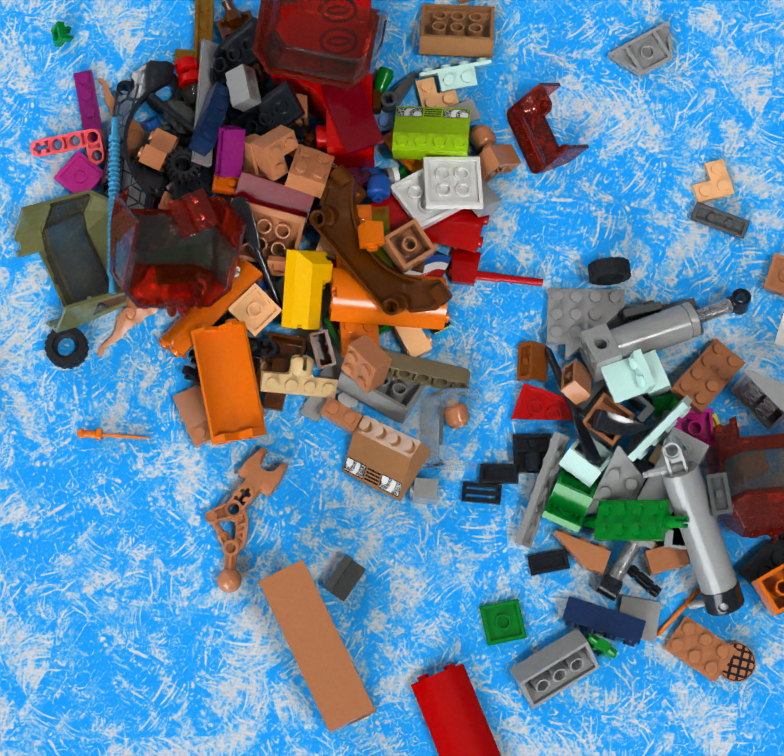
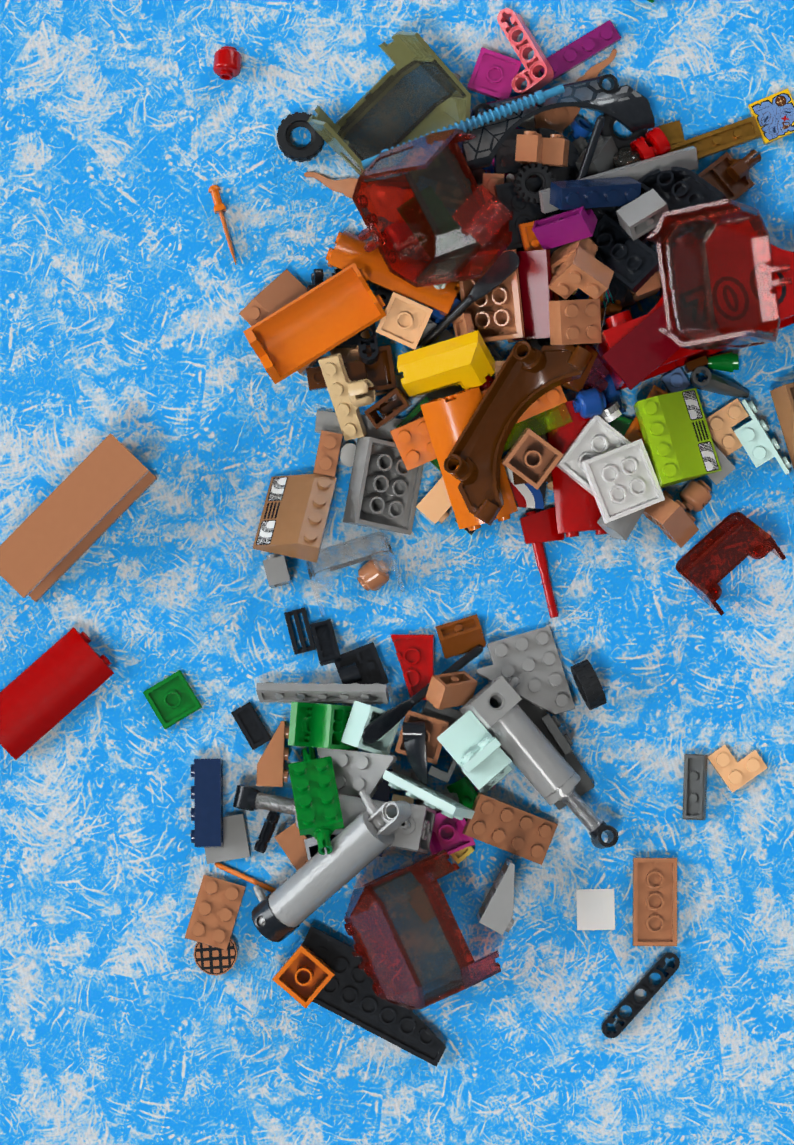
camera: 70 degrees right, 10 degrees up
nougat piece [205,447,288,593] -> none
dark grey panel [324,554,365,601] -> none
nougat brick [341,334,392,394] -> none
orange brick [358,220,385,252] -> none
dark tan beam [384,351,470,393] -> none
light grey slope [509,628,600,709] -> none
green piece [586,633,618,660] -> none
dark grey panel [706,472,733,516] -> none

